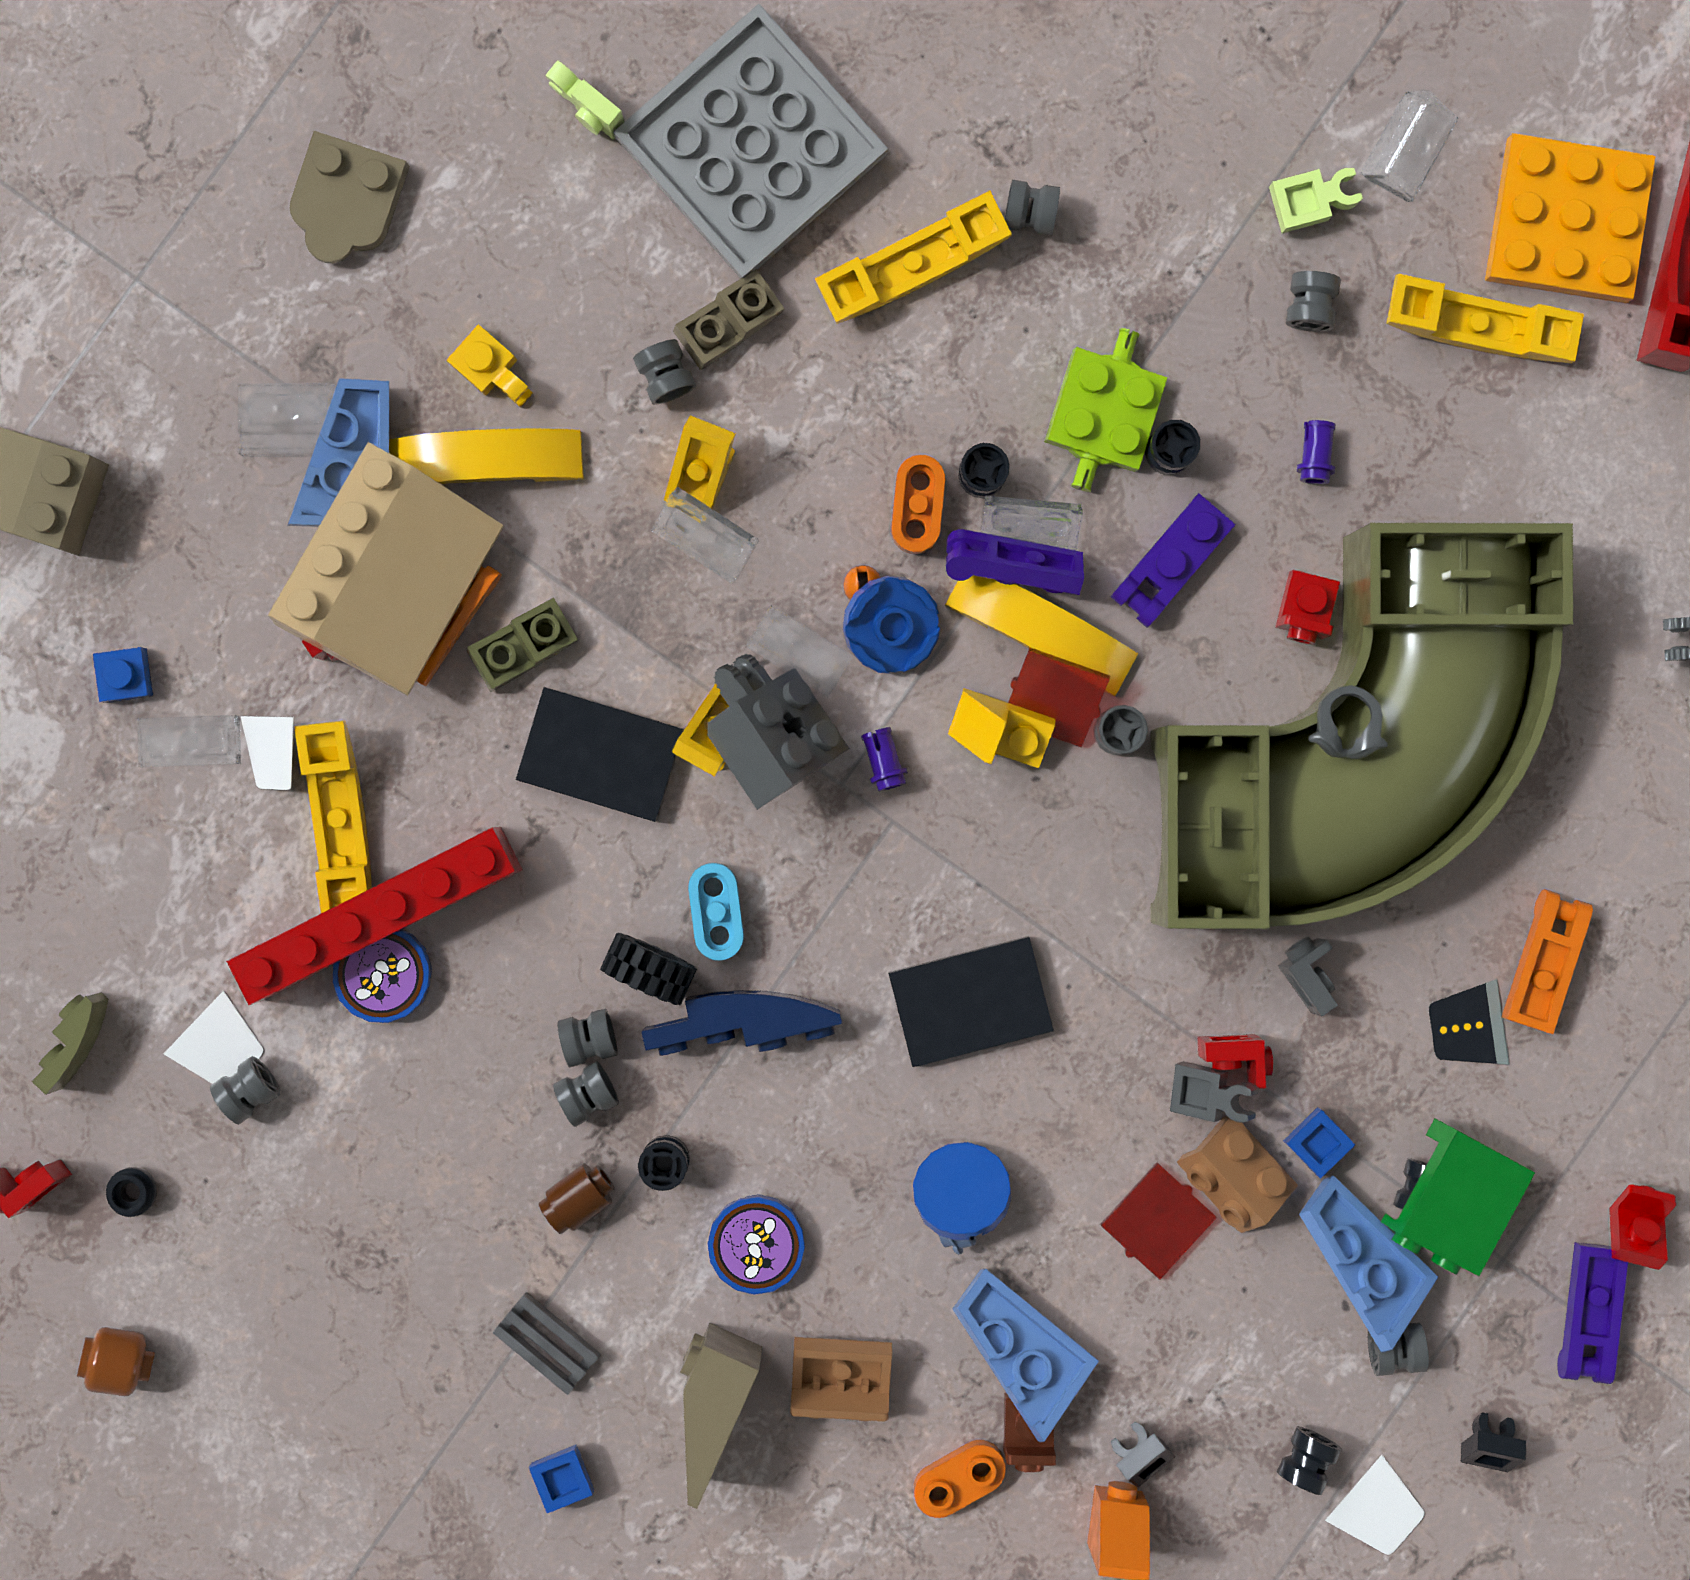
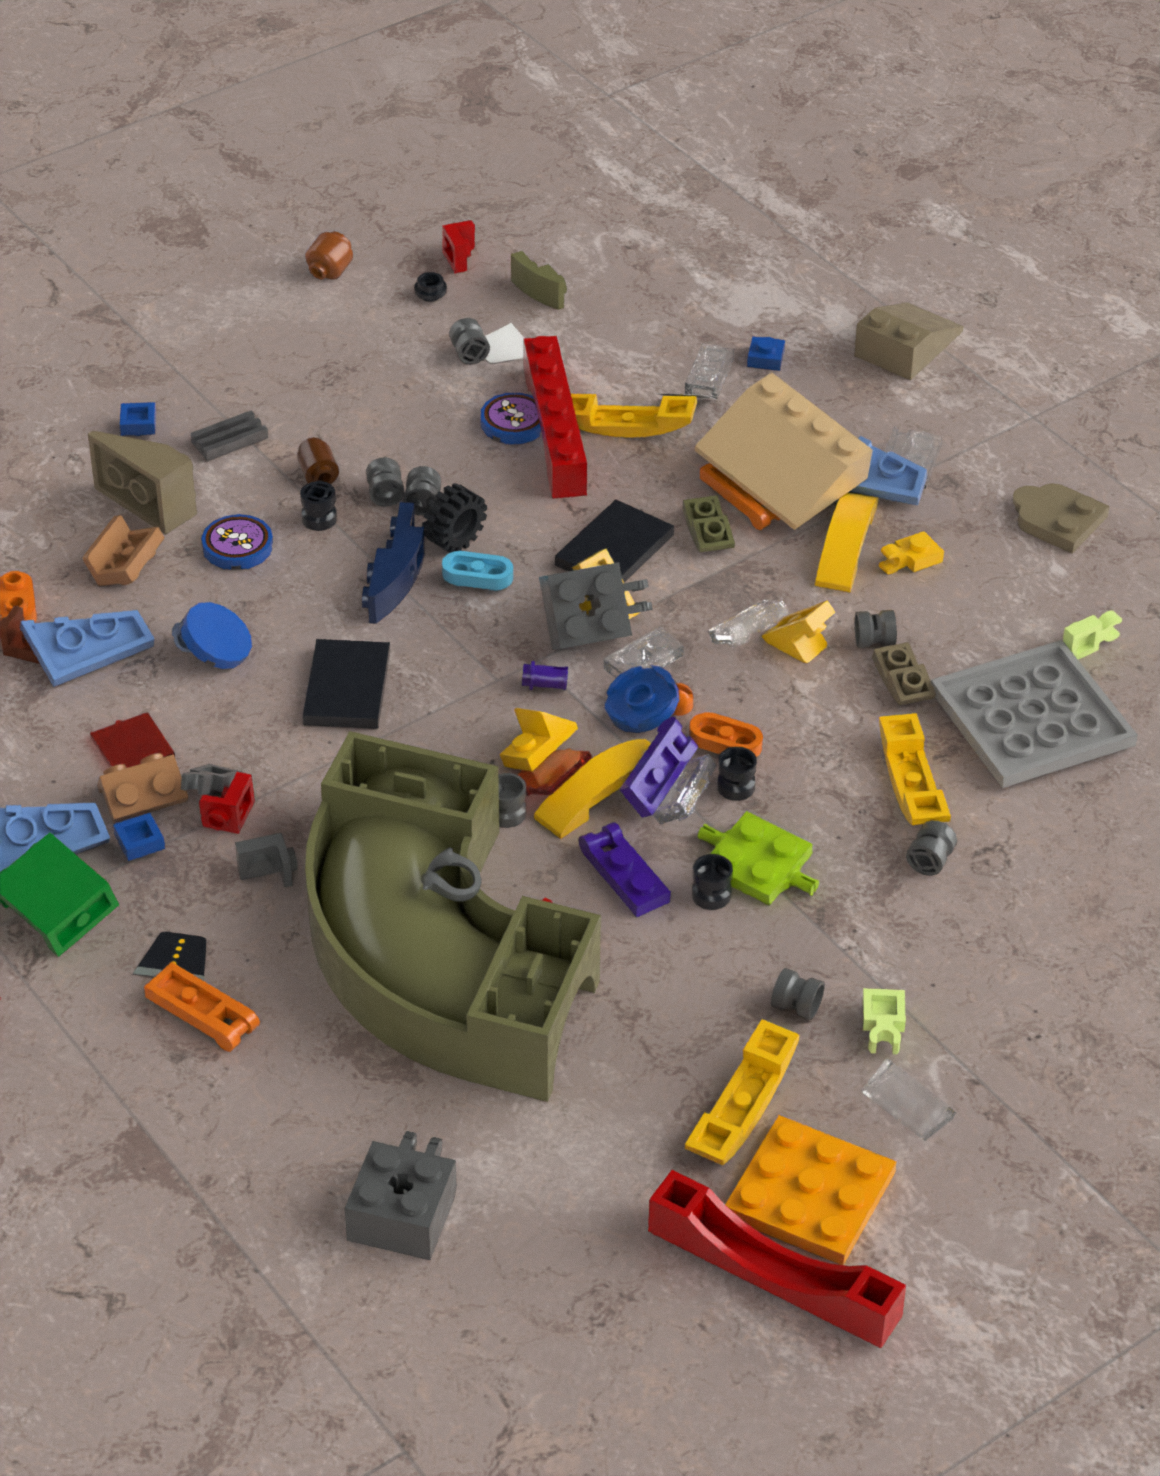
camera: 115 degrees right, 45 degrees down
dark purple pin [1296,420,1336,484] -> none

